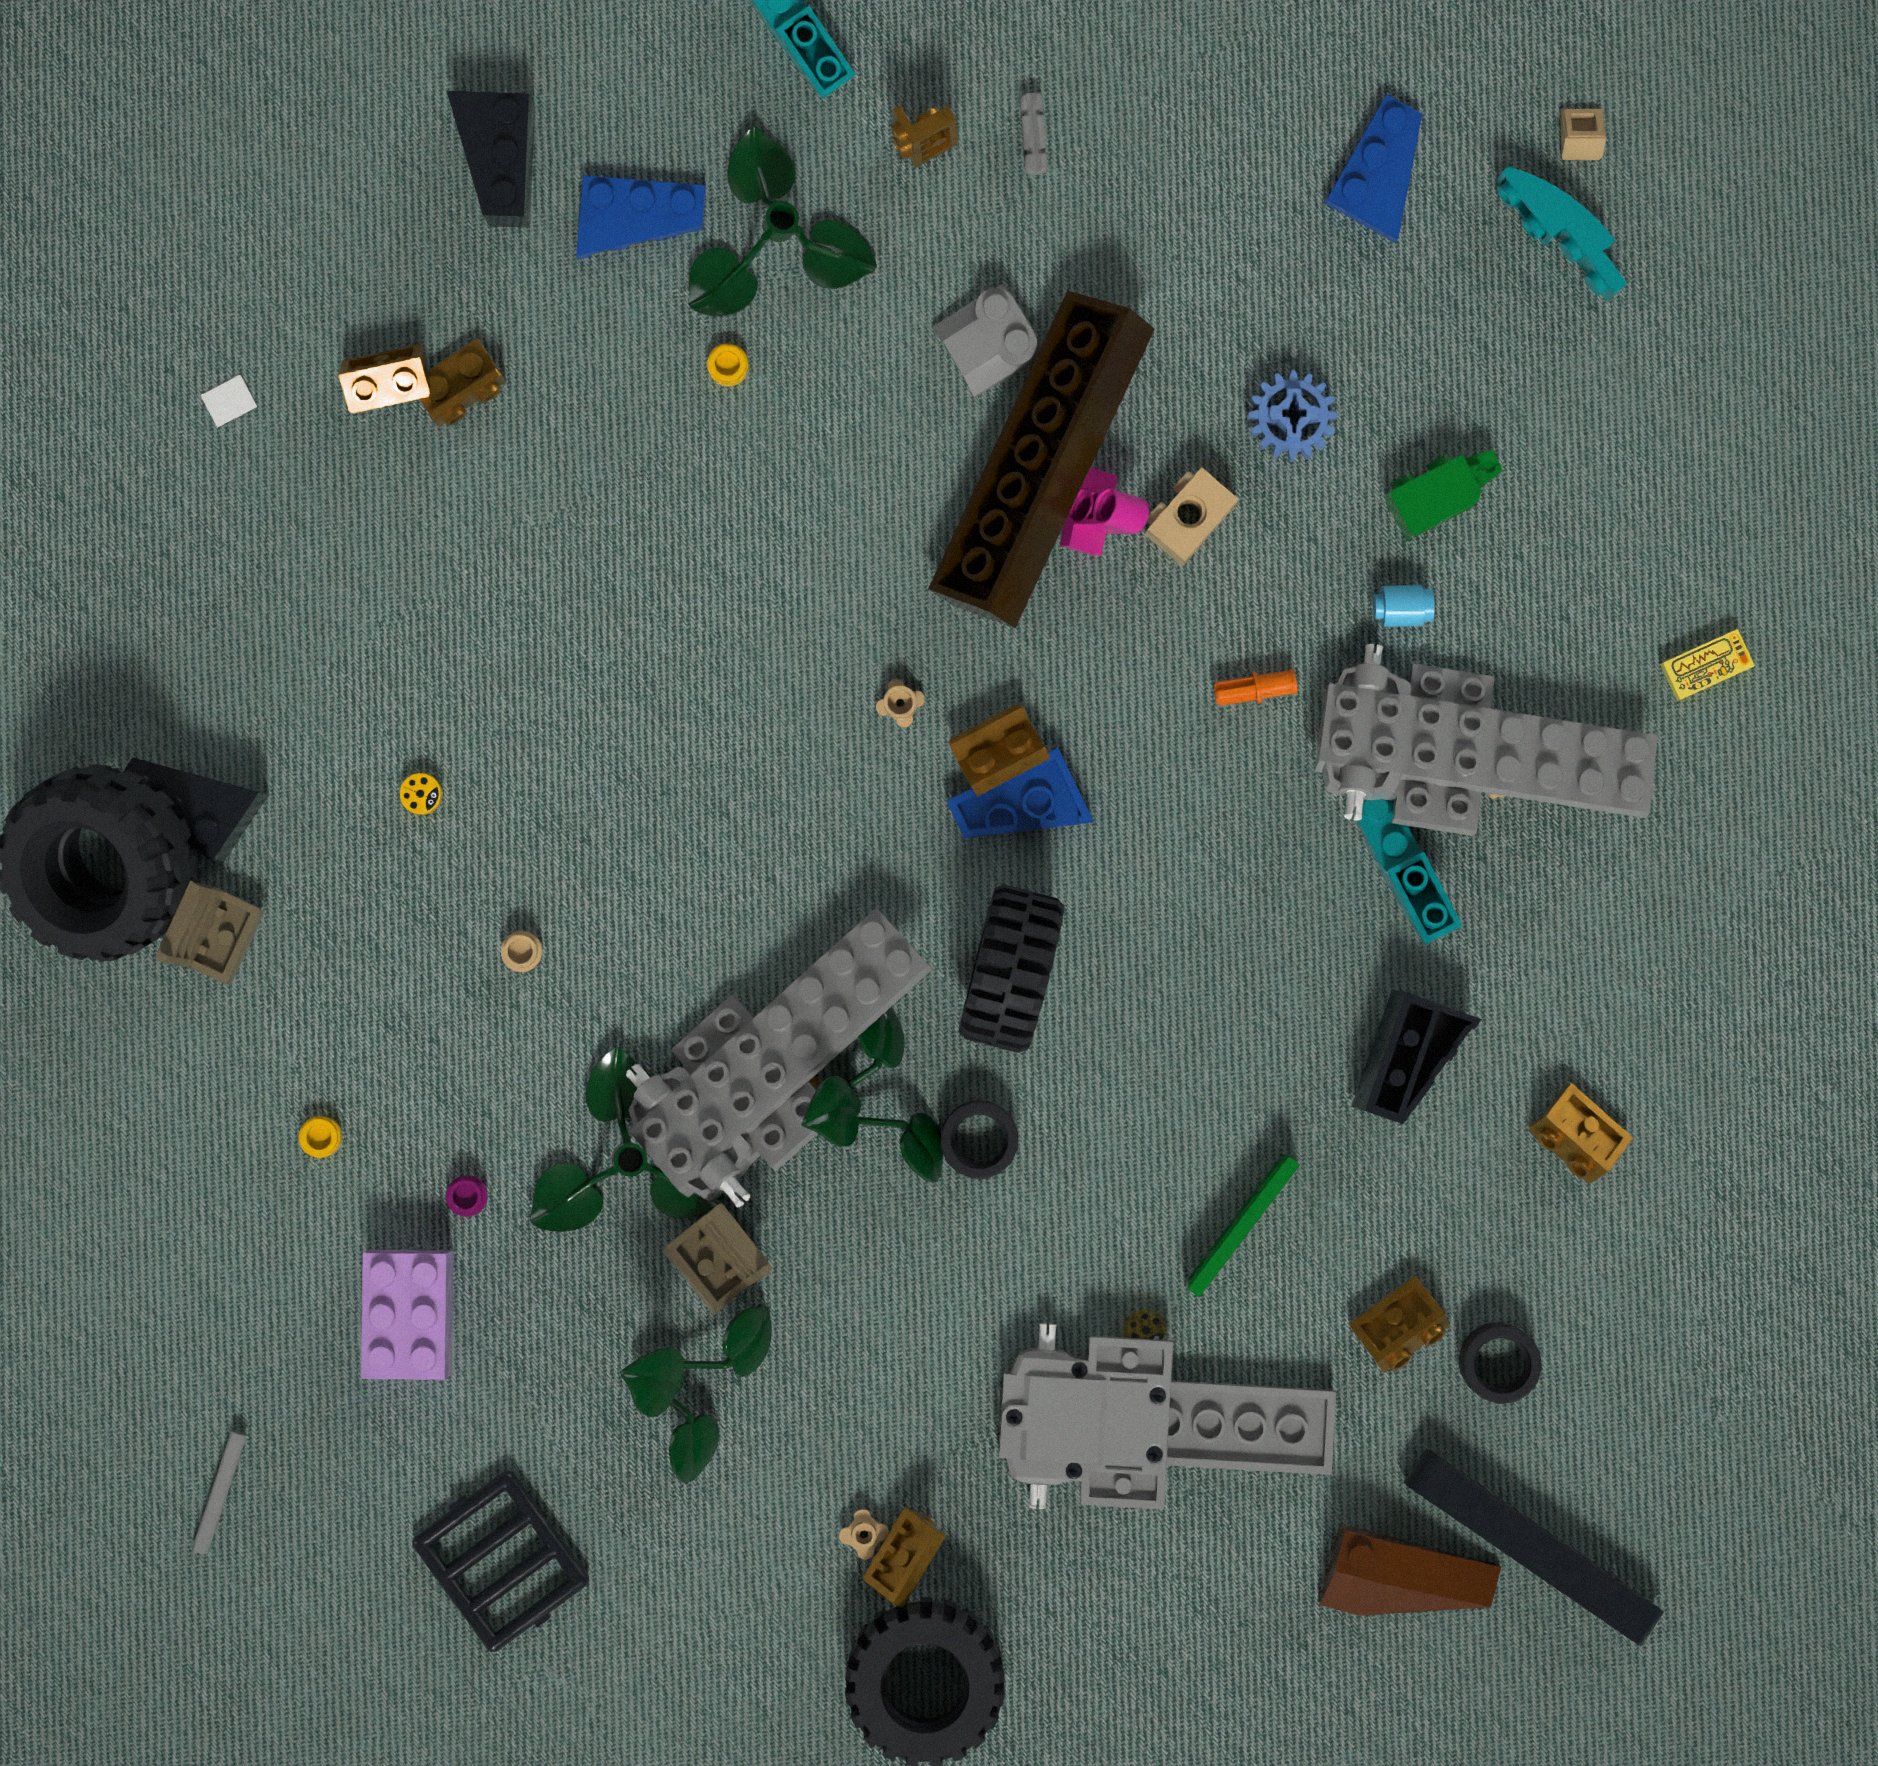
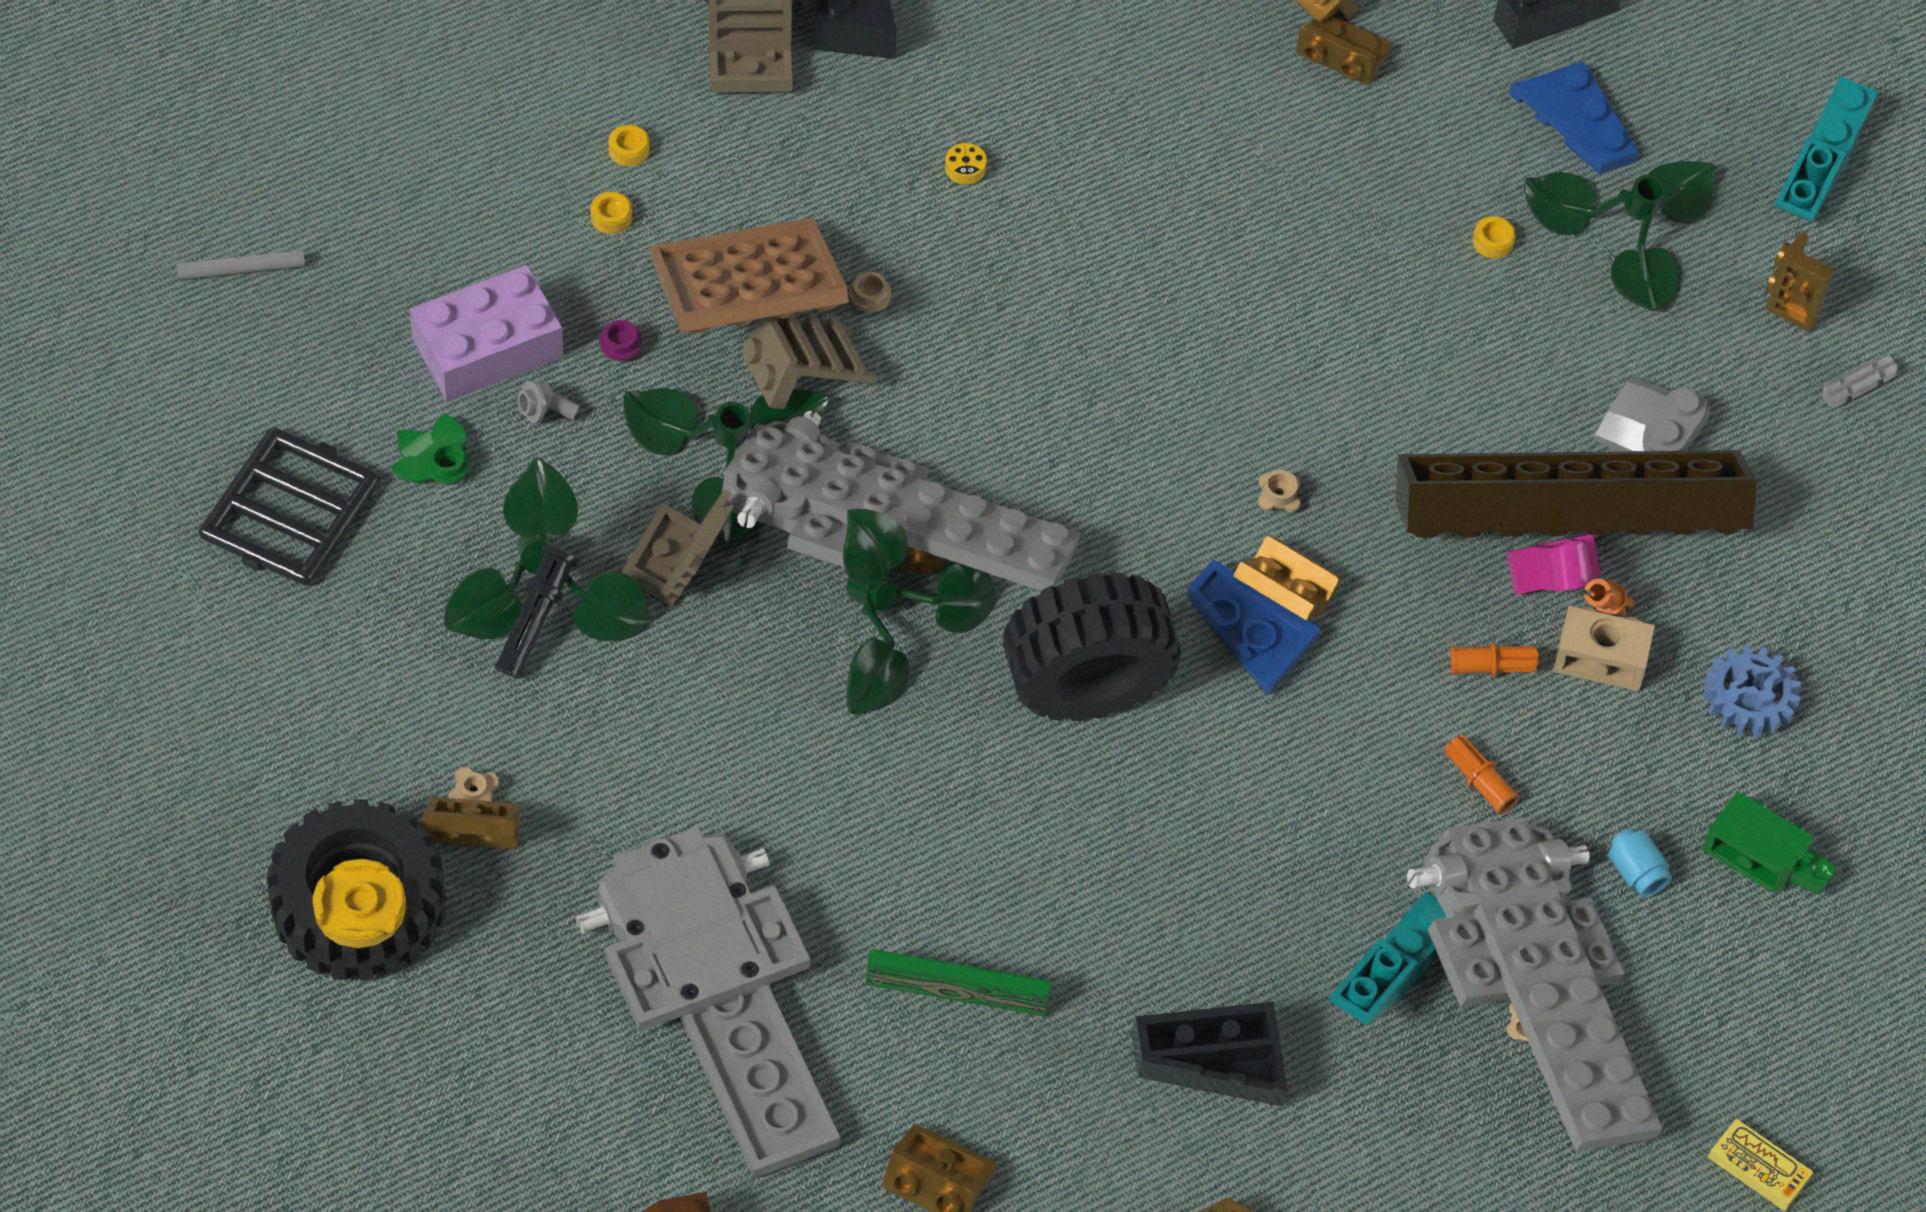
camera: 55 degrees right, 30 degrees down
black tyre [941,1100,1018,1179] -> none
clear yellow tile [1124,1308,1167,1340] -> none
none -> yellow tile [312,859,407,948]
none -> green plate [392,414,470,484]
none -> black pin [494,545,580,679]
none -> light grey plate [518,380,581,423]
none -> yellow tile [608,124,650,166]
none -> medium nougat plate [650,217,849,333]
none -> dark tan plate [742,314,878,409]
none -> orange axle [1450,642,1539,677]
none -> orange axle [1584,578,1635,617]

